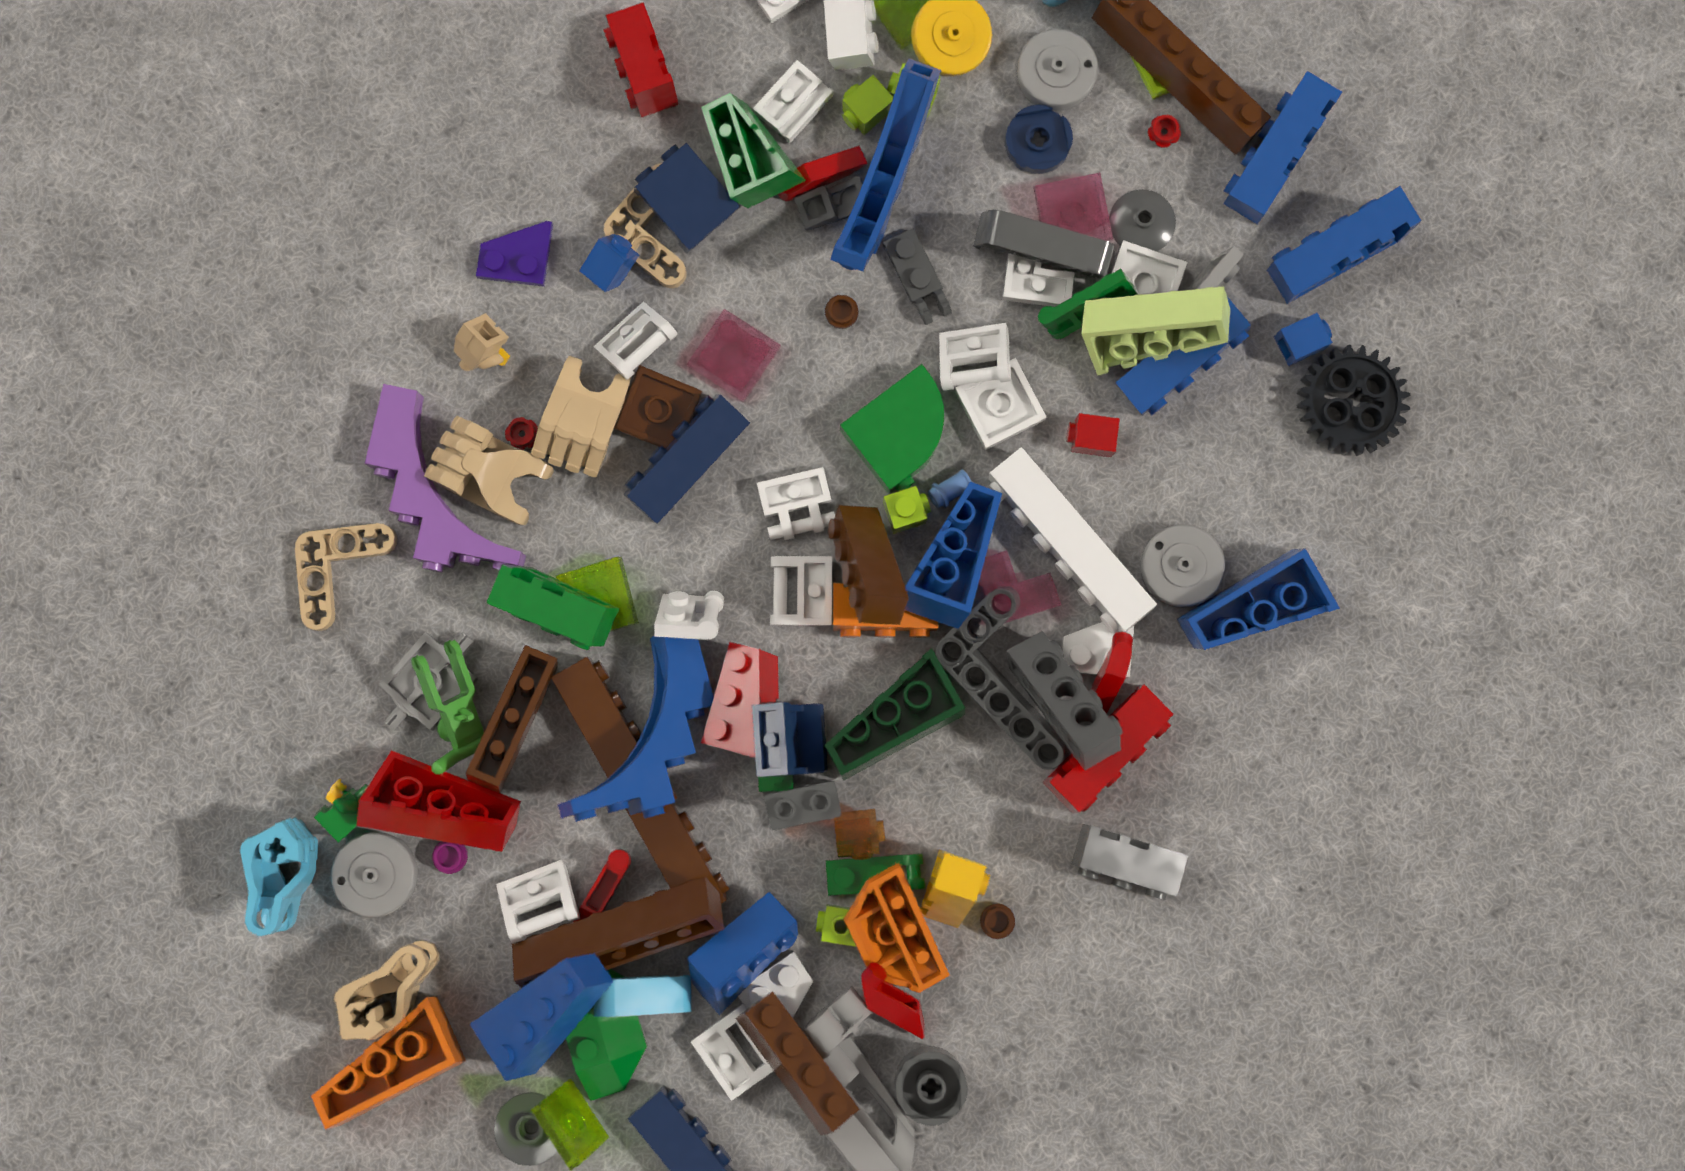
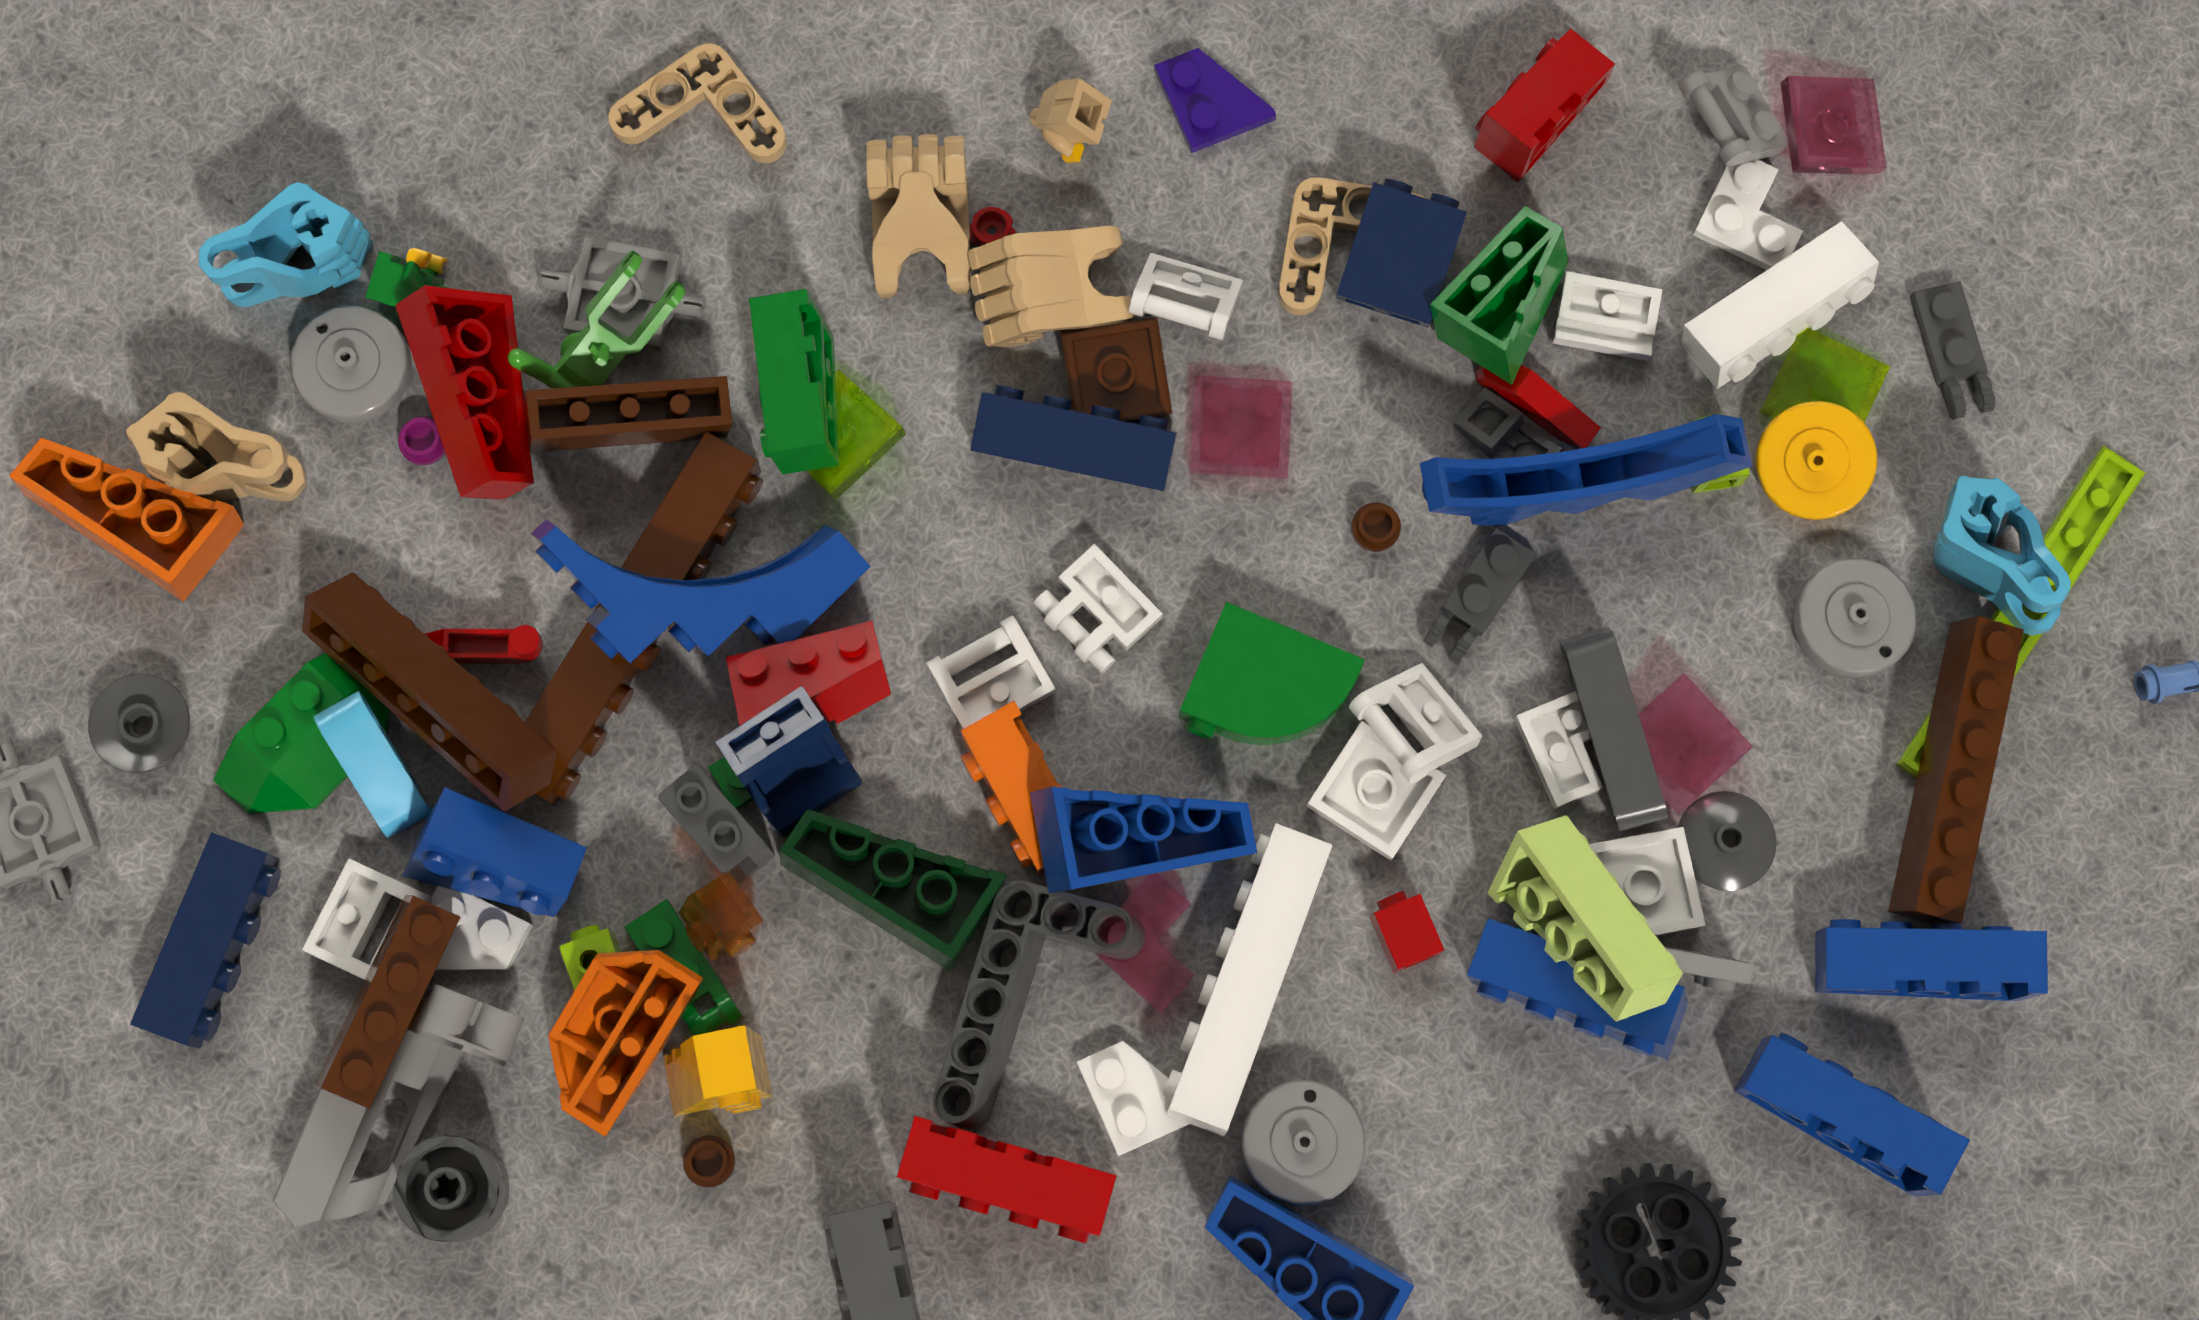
camera: 60 degrees right, 5 degrees down
medium lavender arch [364,384,526,573] -> none
blue wedge [470,953,614,1081] -> none
white plate [496,860,580,944] -> none
clear neon green plate [530,1079,609,1171] -> none
blue brick [579,234,639,292] -> none
white plate [654,591,724,640] -> none
reddish brown brick [828,505,909,625] -> none
lime brick [842,75,894,135] -> none
red piece [861,962,924,1039] -> none
lime brick [883,486,931,534] -> none
medium blue pin [927,470,972,508] -> none
dark blue plate [1005,105,1073,174] -> none
dark grey brick [1007,631,1123,770] -> none
green plate [1038,268,1137,339] -> none
red piece [1091,632,1133,714] -> none
red plate [1148,115,1181,148] -> none
blue brick [1274,312,1333,367] -> none

